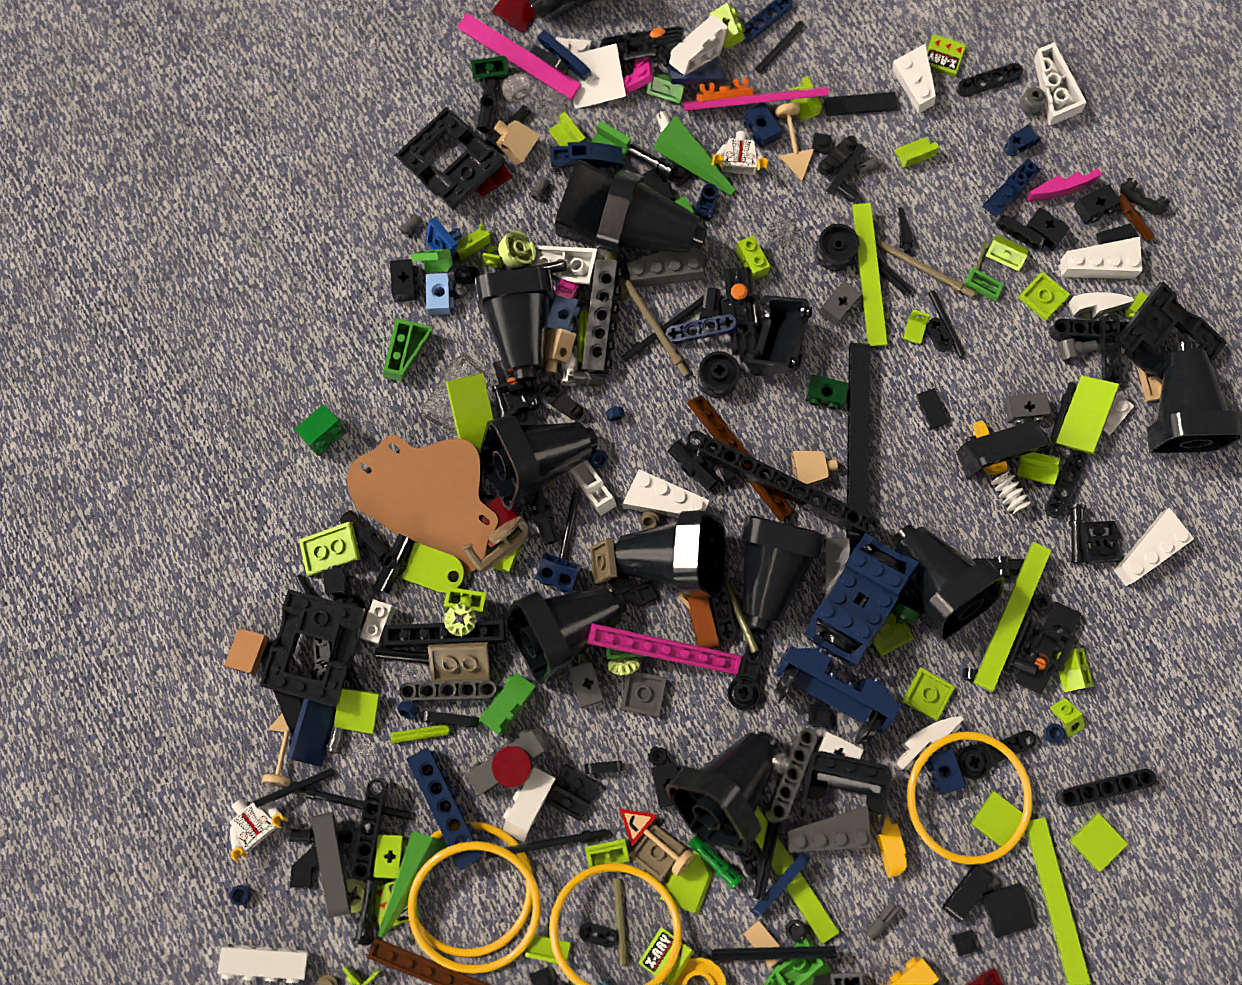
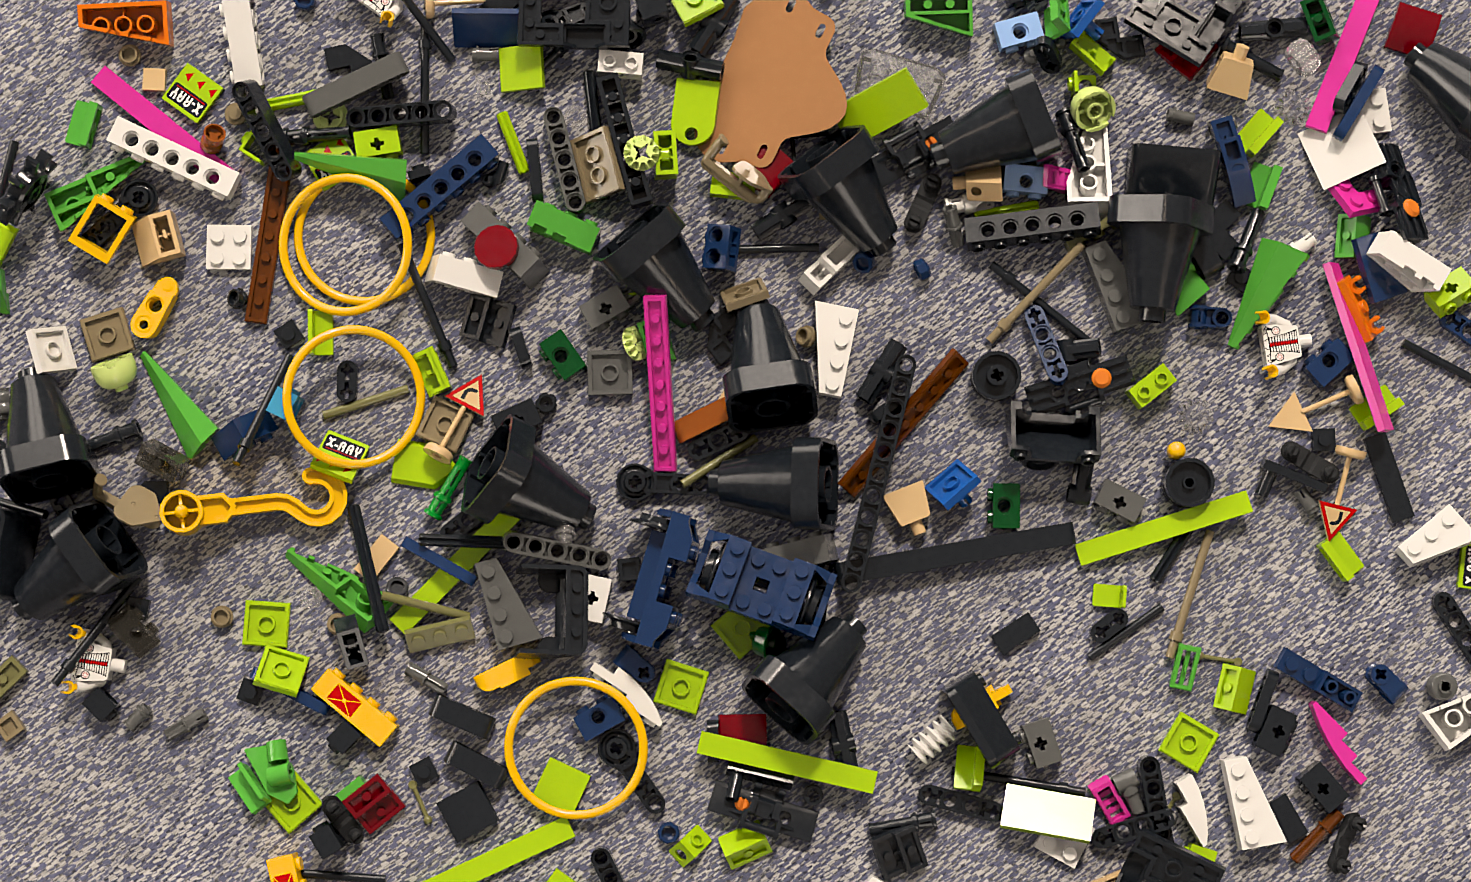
camera: 75 degrees right, 10 degrees up
dark blue tile [397,701,418,719] -> none
black piece [898,207,914,253] -> none
none -> black beam [232,79,302,182]
none -> lime axle [267,89,316,111]
none -> olive bar [381,591,470,618]
none -> olive plate [404,615,476,653]
none -> black plate [407,164,432,183]
none -> olive hinge [408,780,432,824]
none -> black beam [428,693,496,740]
none -> black arm [481,160,510,188]
none -> dark green brick [539,329,587,382]
none -> dark blue piece [613,644,656,683]
none -> dark red slope [718,714,767,760]
none -> blue tile [925,459,982,511]
none -> black piece [1066,463,1094,506]
none -> dark pink slope [1088,775,1131,824]
none -> black tile [1094,16,1146,60]
none -> yellow cylinder [1166,442,1186,460]
none -> tan piece [1318,445,1367,541]

